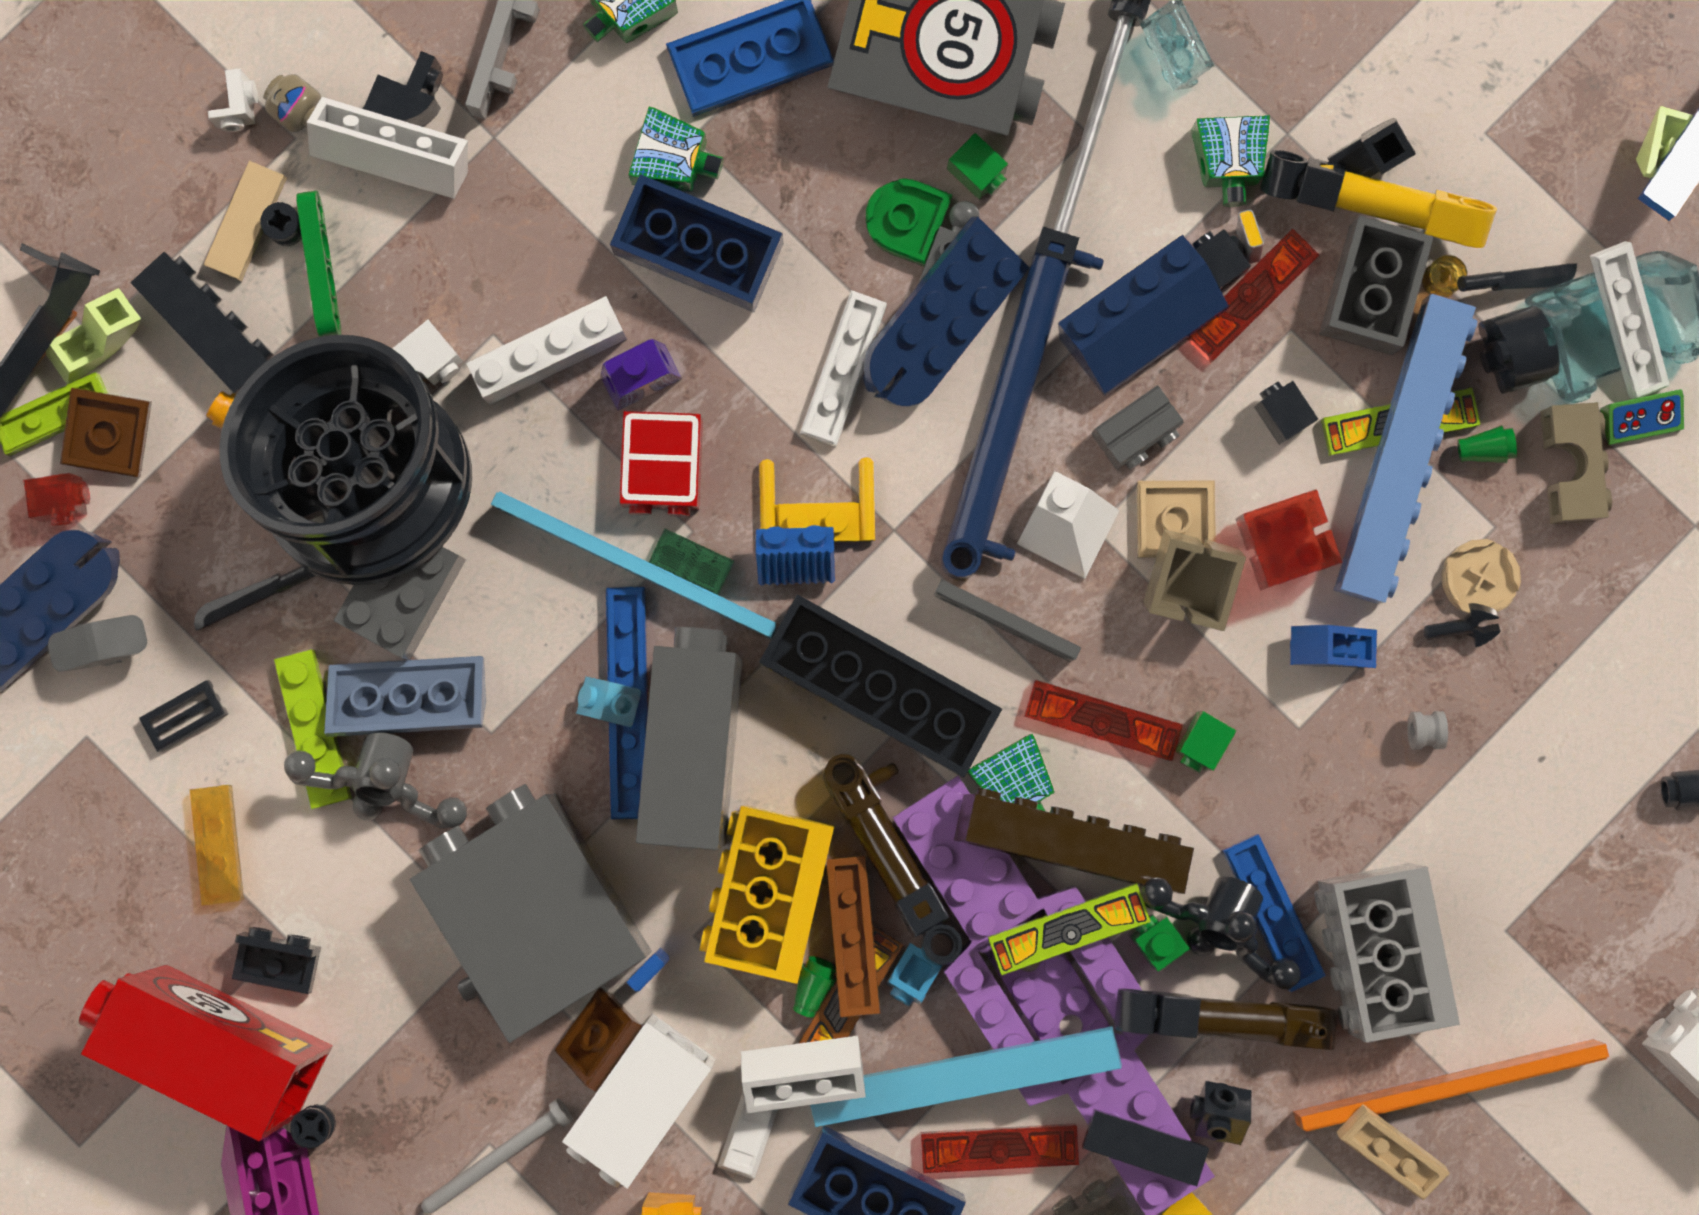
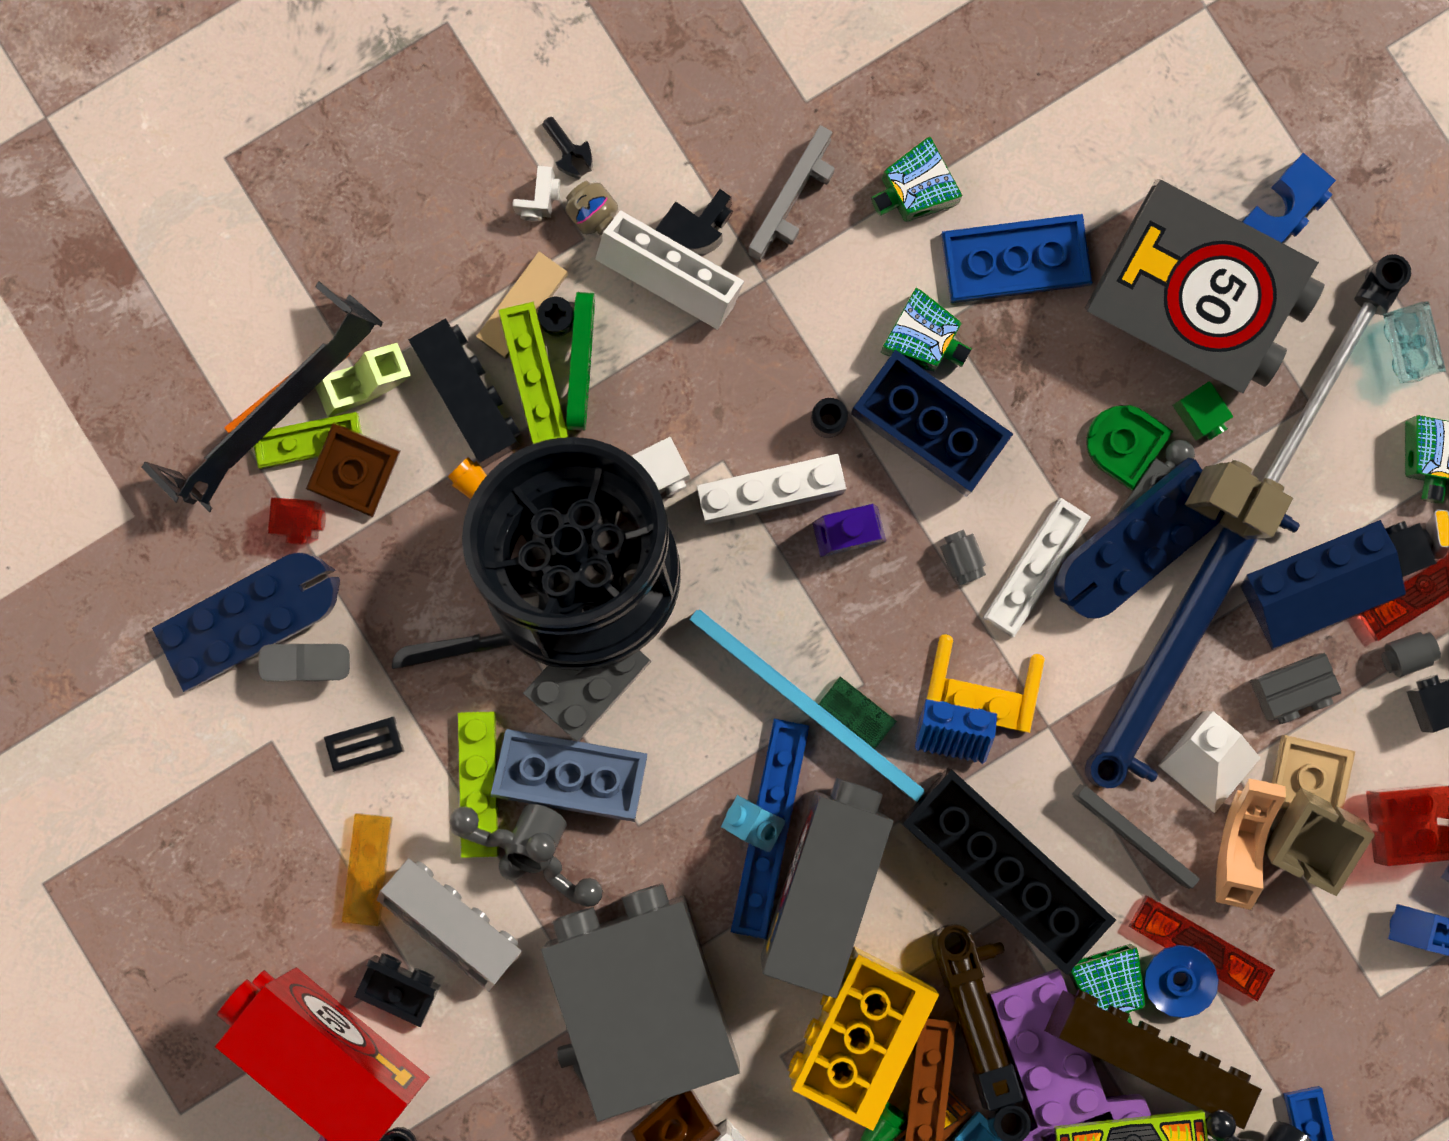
camera: 20 degrees right, 0 degrees up
red brick [619,411,703,517] -> none
blue tile [626,947,670,992] -> none
green brick [1174,711,1237,774] -> none
none -> light grey brick [376,858,522,992]
none -> lime plate [498,301,568,444]
none -> black bar [542,117,593,179]
none -> black brick [811,398,848,438]
none -> dark grey brick [940,529,986,585]
none -> blue dish [1144,945,1219,1018]
none -> dark tan piece [1185,460,1293,540]
none -> light nougat arch [1216,778,1286,910]
none -> dark grey brick [1381,632,1441,677]

